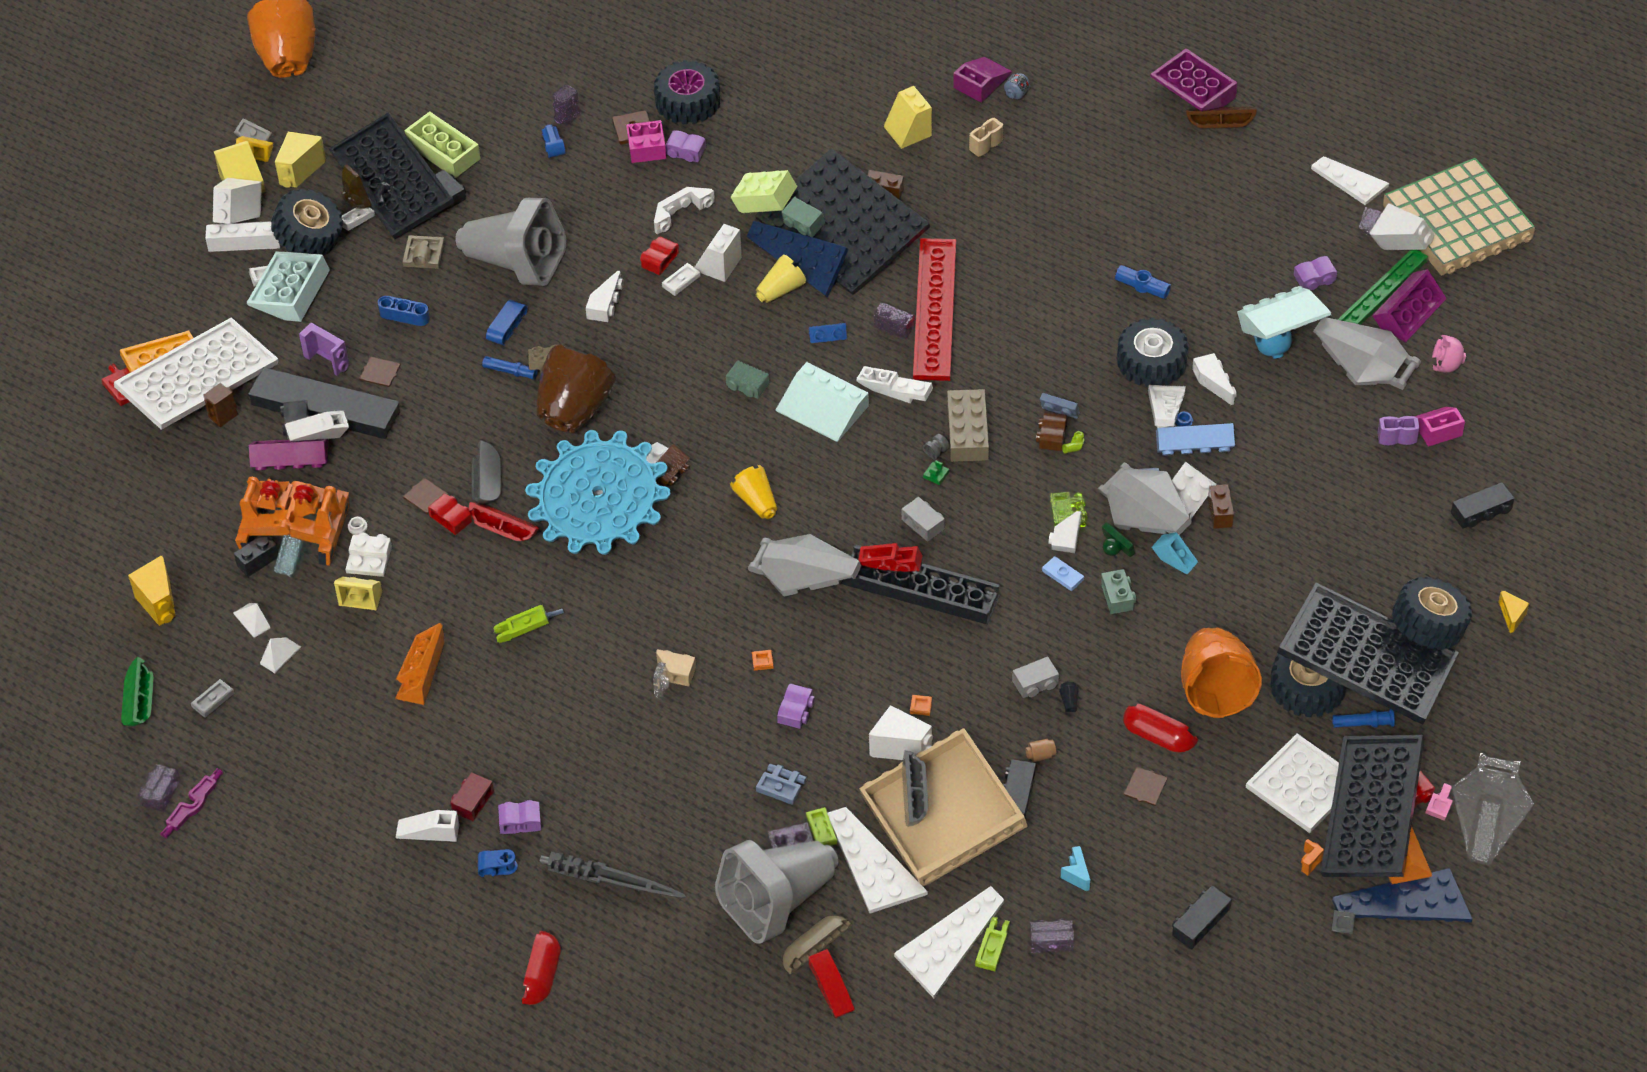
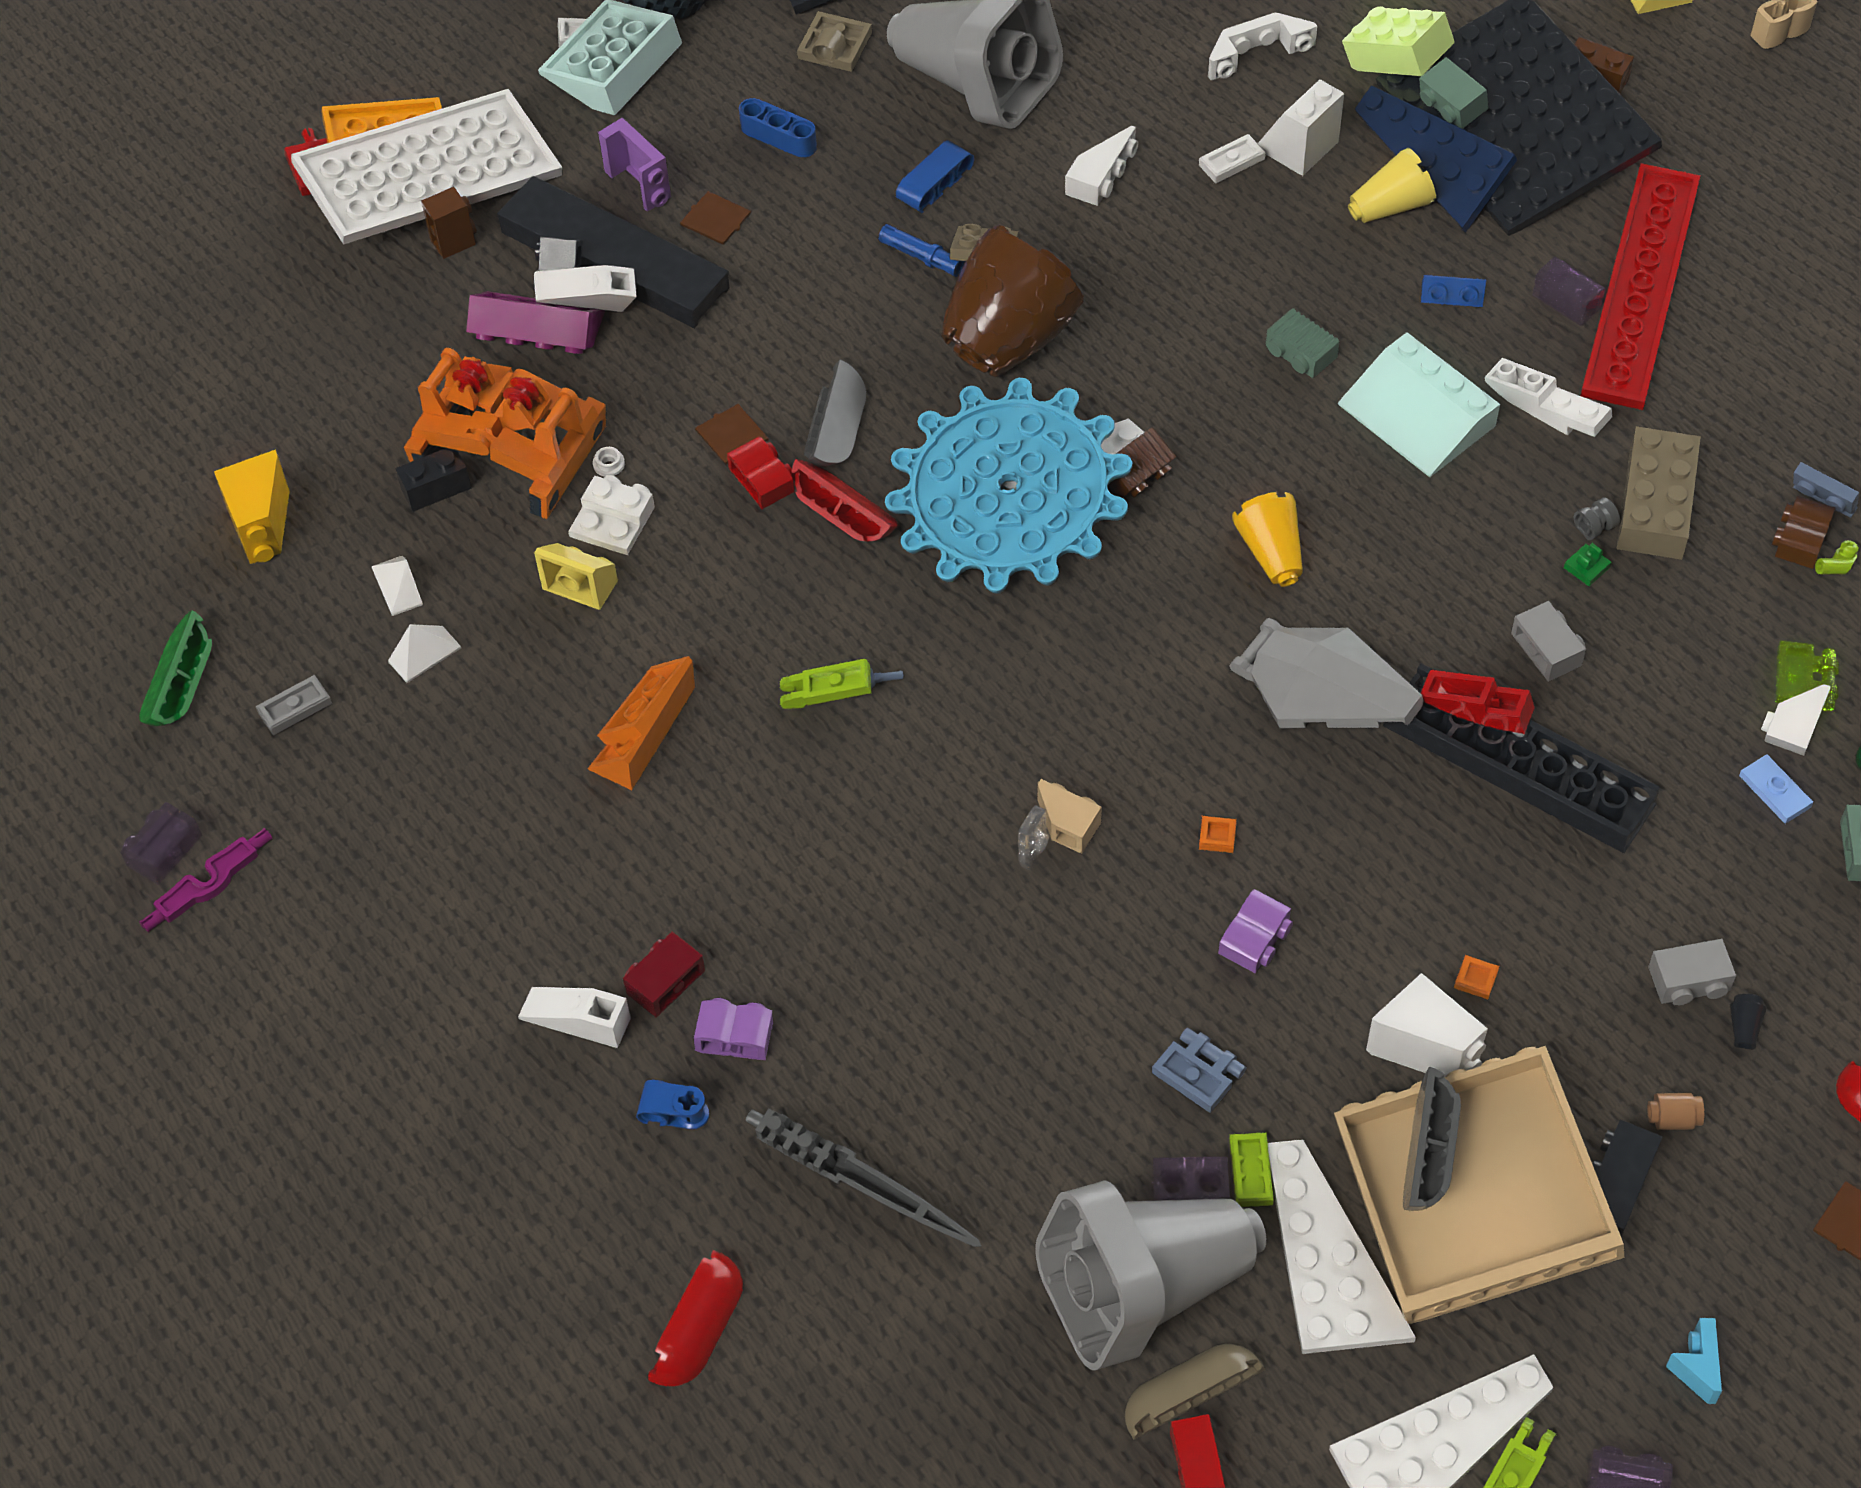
camera: 15 degrees right, 5 degrees up
clear light blue tile [274,535,303,577] -> none
red brick [640,236,679,275] -> none

